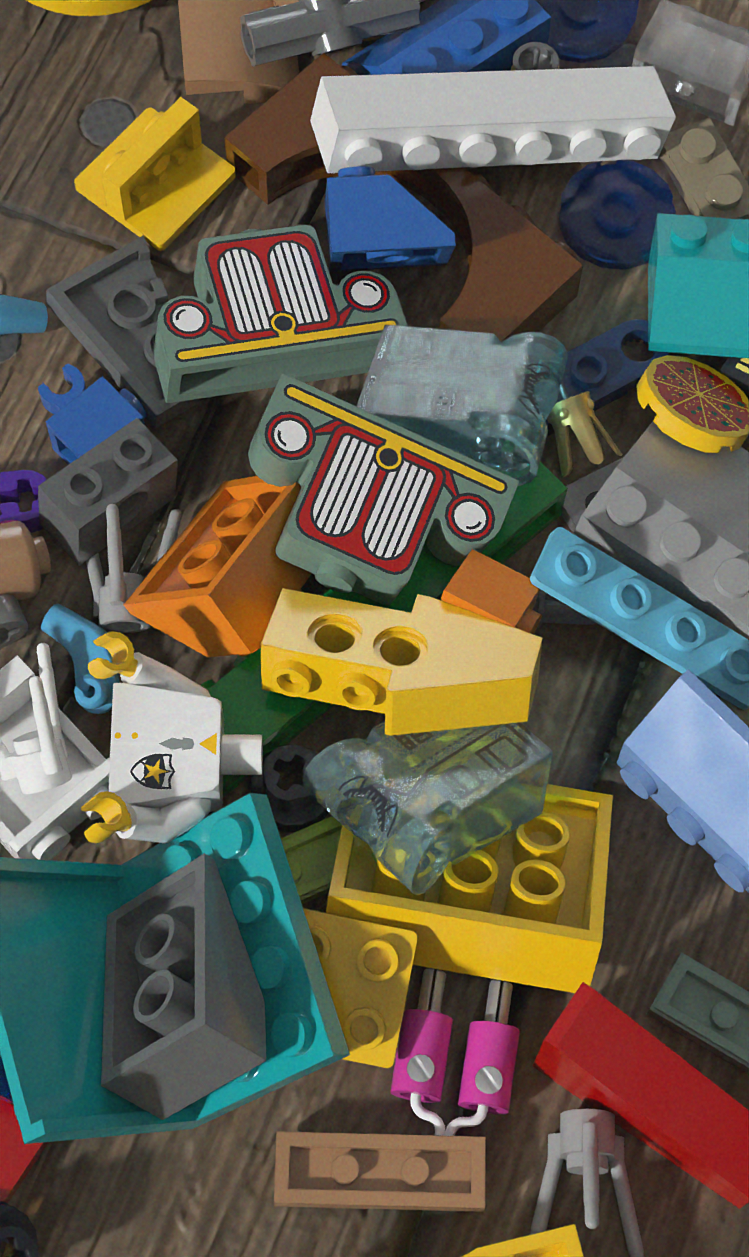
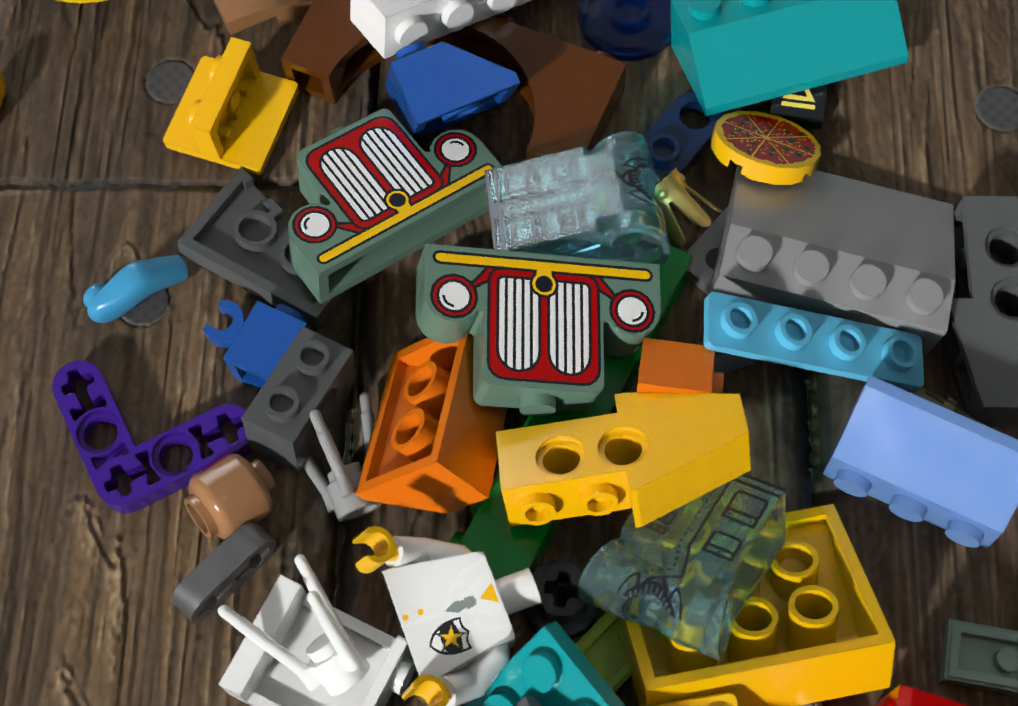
camera: 15 degrees left, 0 degrees up
dark azure arm [41,604,120,714] -> none

